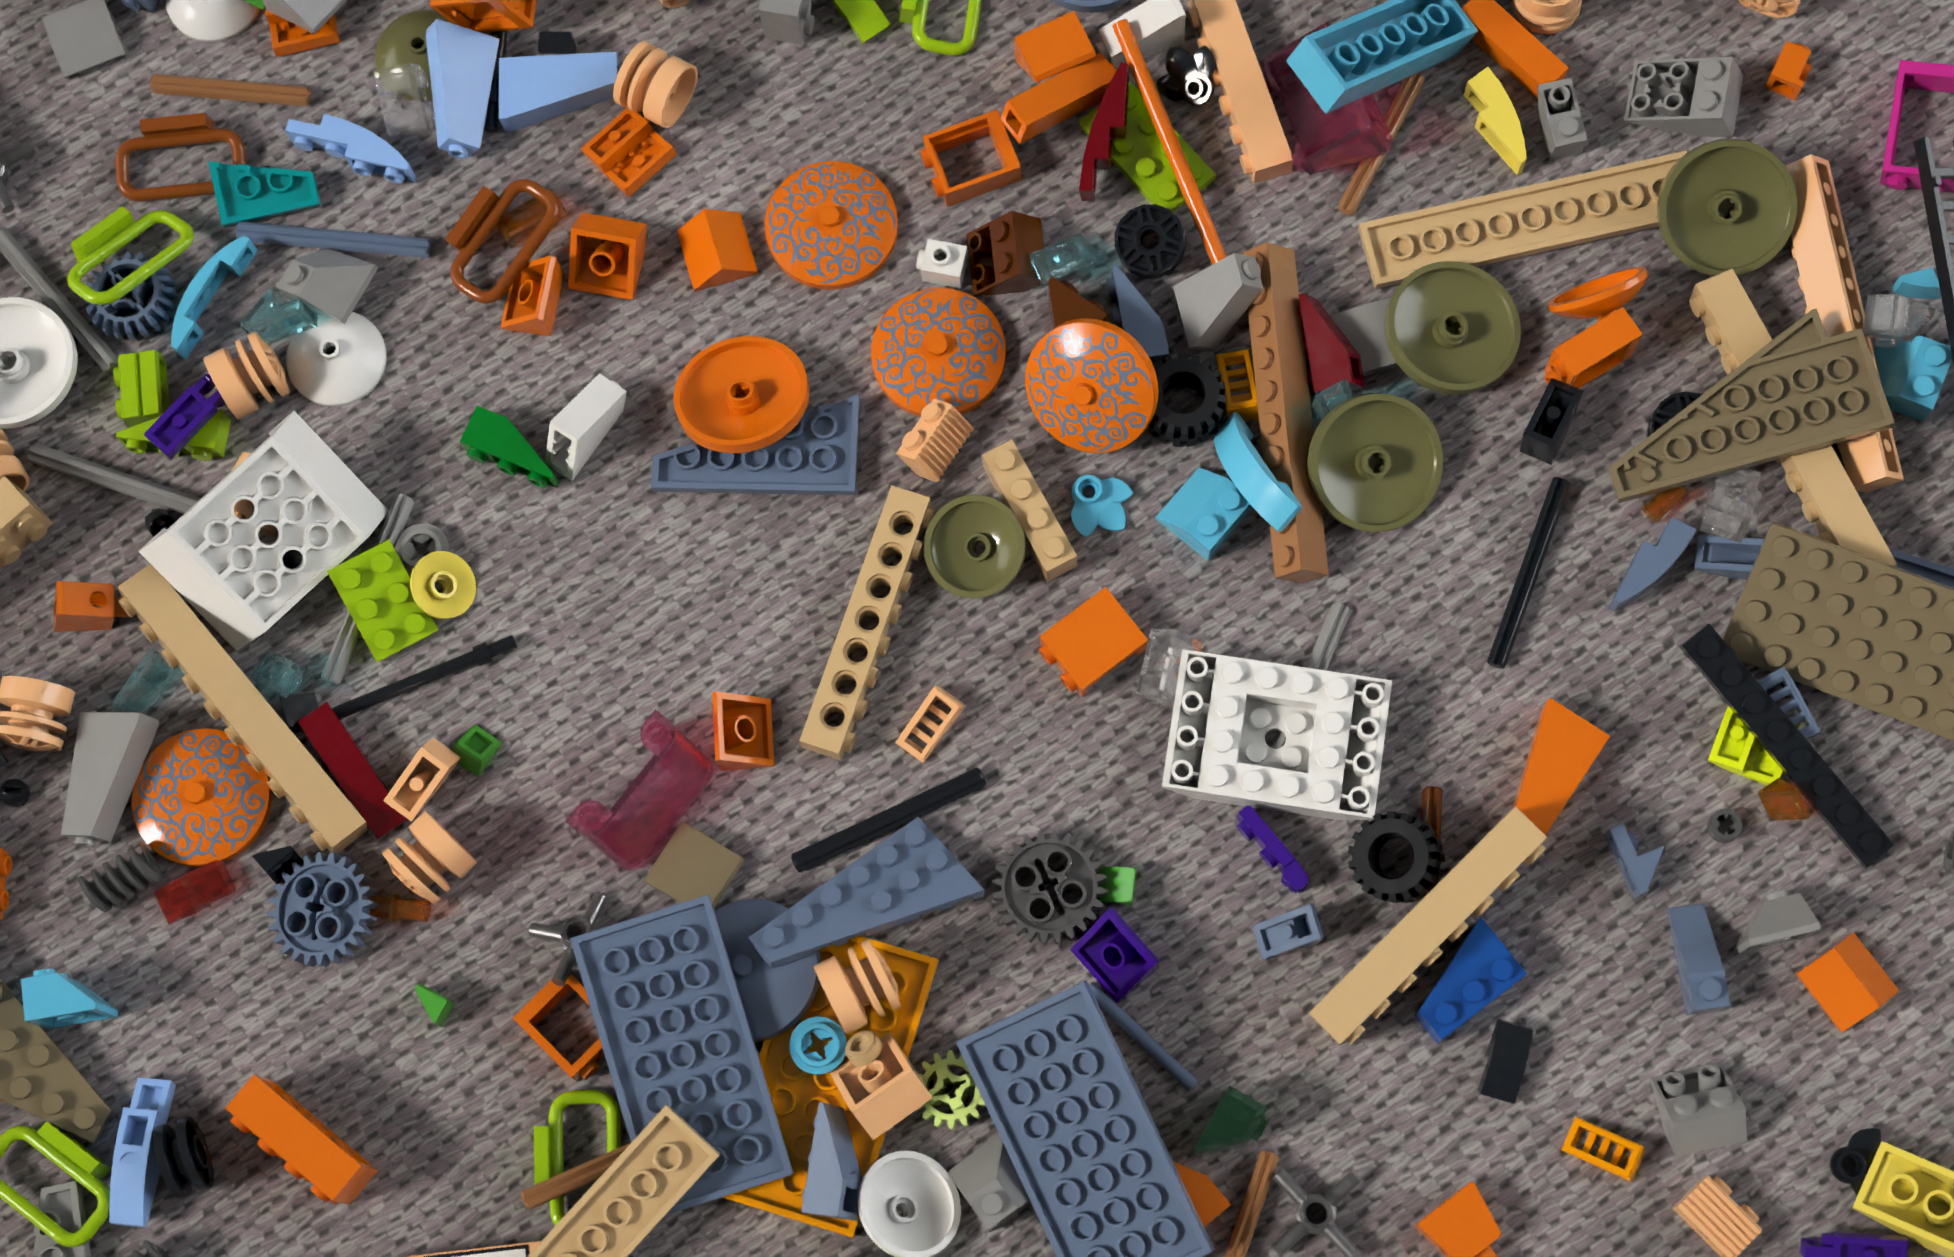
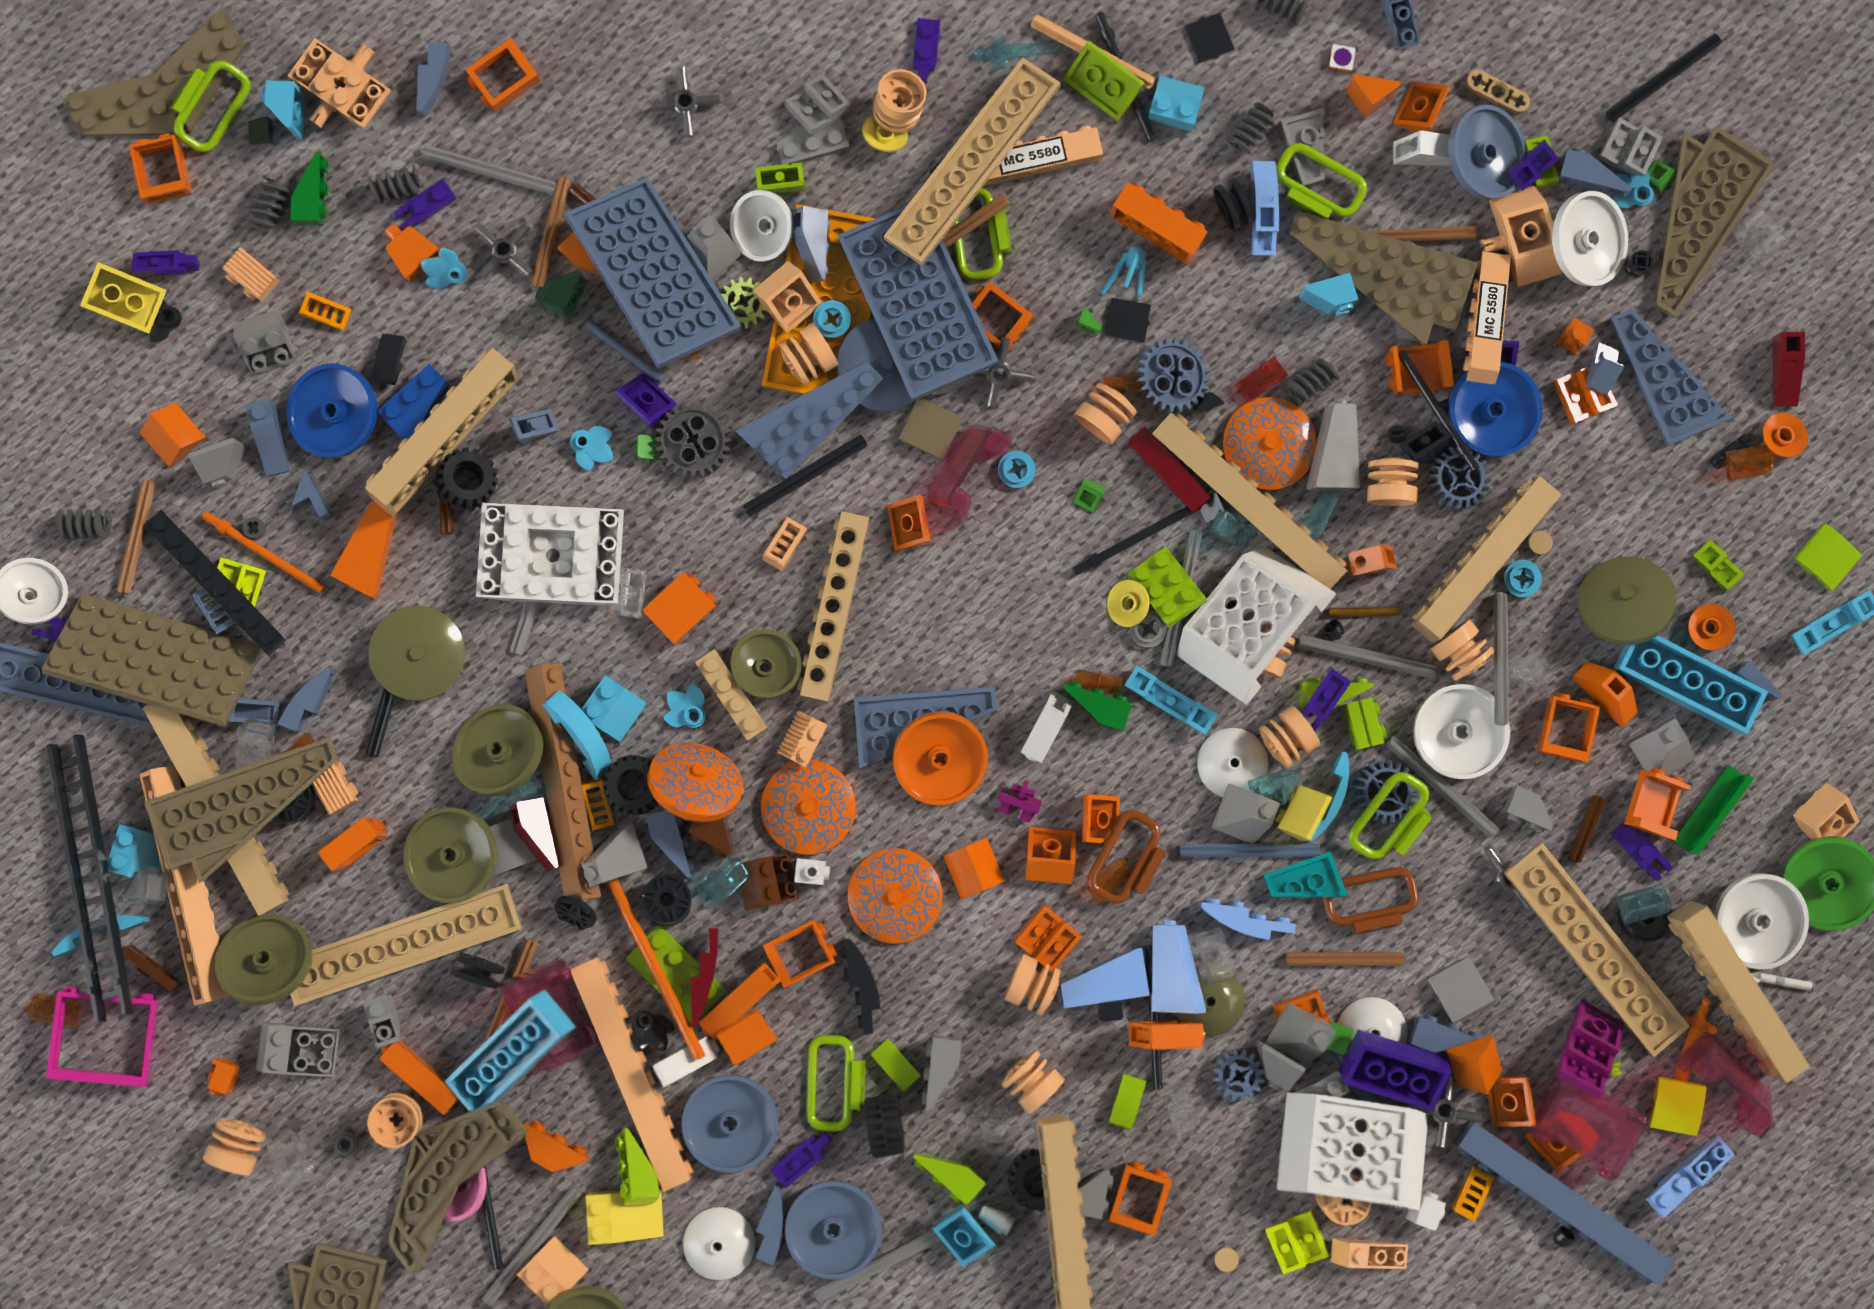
camera: 165 degrees right, 10 degrees up
light nougat slope [383,737,461,822] -> none
tan tile [845,1030,882,1067] -> none
dark purple hinge [1236,805,1309,894] -> none
light yellow slope [1464,67,1527,175] -> none
black slope [1520,378,1584,465] -> none
orange dish [1547,267,1649,322] -> none
clear orange slope [1758,778,1810,820] -> none
none -> medium nougat axle [116,479,156,594]
none -> reddish brown plate [122,945,183,992]
none -> orange bar [201,511,325,594]
none -> blue dish [286,363,378,458]
none -> light nougat brick [312,762,358,815]
none -> olive dish [368,606,465,700]
none -> medium azure plate [421,247,467,288]
none -> black wheel [450,952,505,989]
none -> black wheel [554,896,597,930]
none -> medium azure plate [570,426,613,471]
none -> black slope [841,938,881,1035]
none -> magenta hips [997,780,1042,823]
none -> medium azure gear [998,451,1035,488]
none -> clear orange axle [1075,669,1123,692]
none -> medium azure plant [1101,247,1148,297]
none -> black piece [1104,298,1151,342]
none -> medium azure slope [1124,666,1218,735]
none -> light yellow slope [1274,785,1333,841]
none -> pearl gold bar [1328,606,1400,617]

